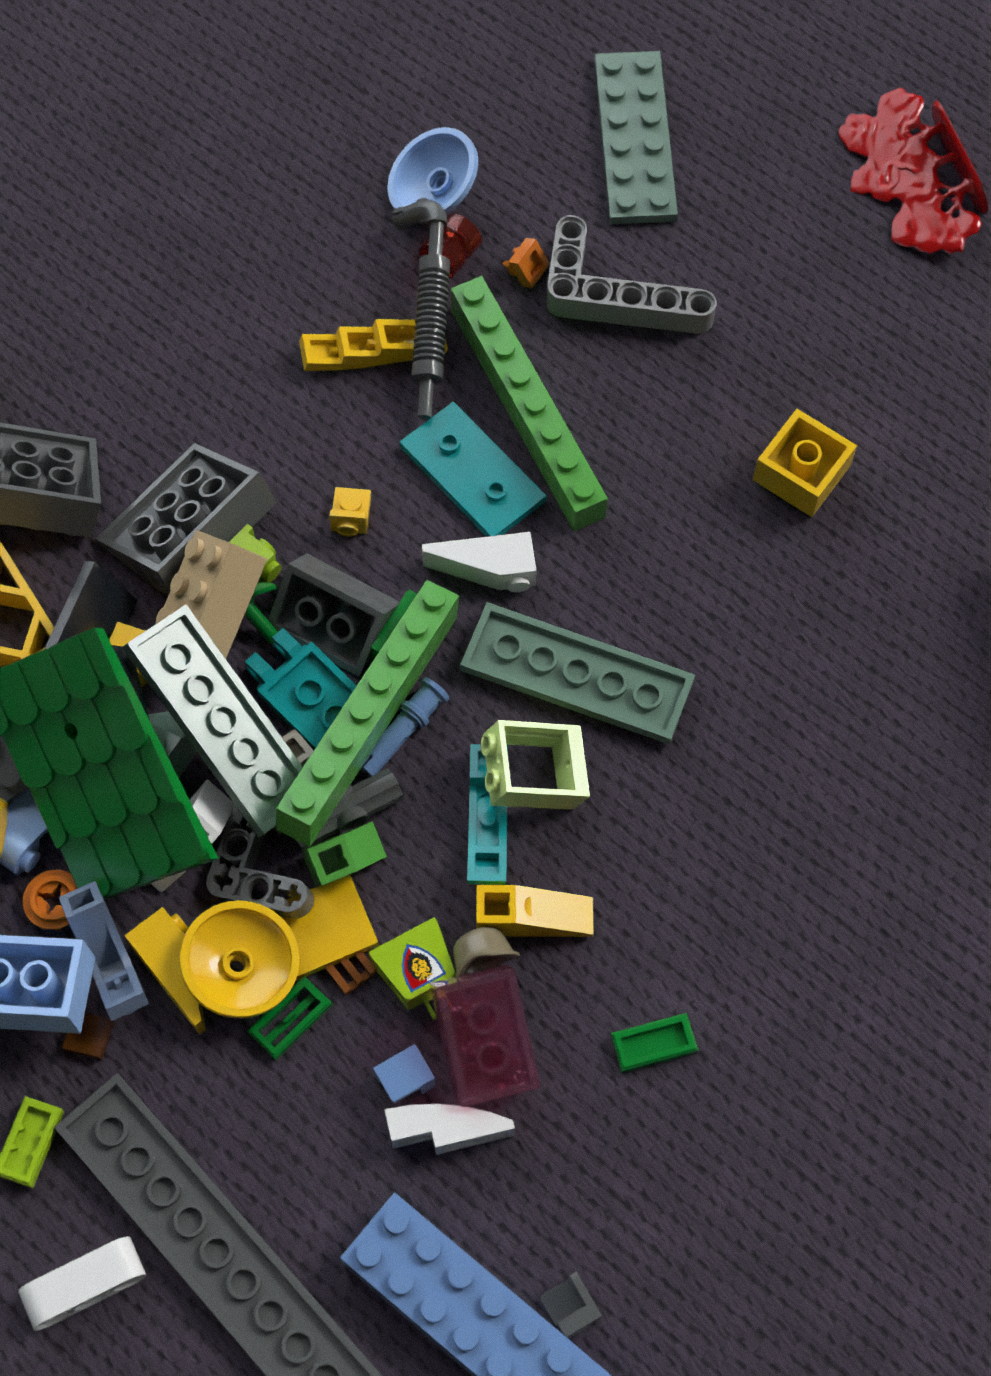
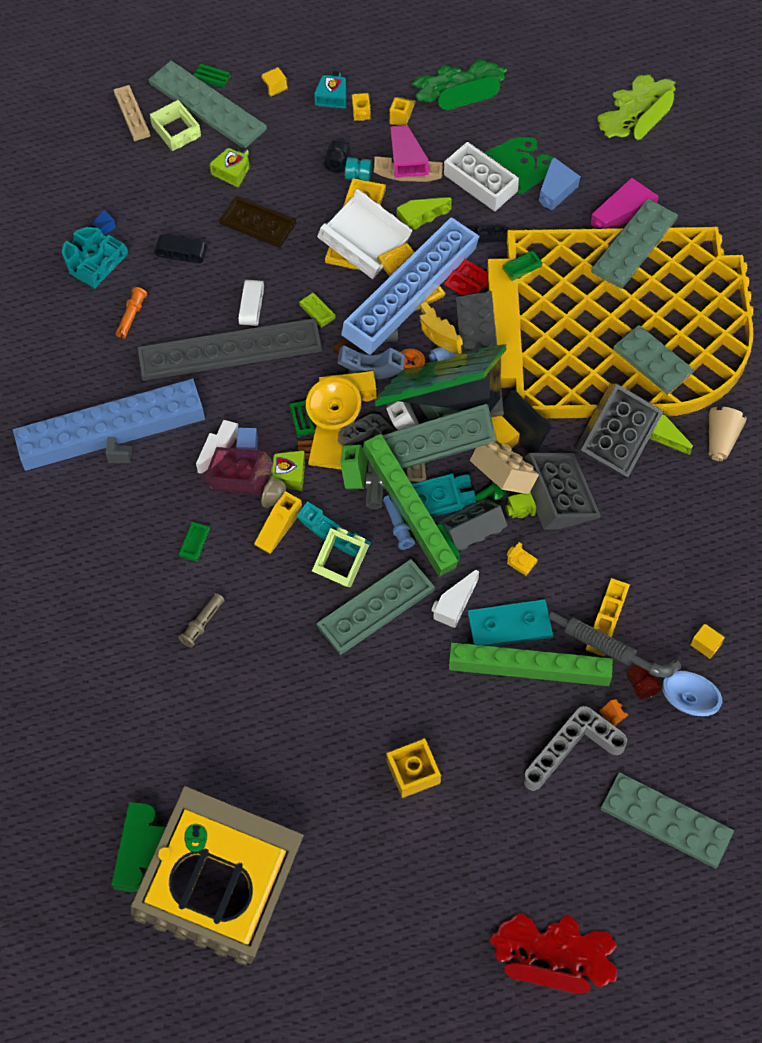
camera: 125 degrees right, 5 degrees down
none -> dark tan pin [178,593,225,648]
none -> yellow panel [691,624,725,659]

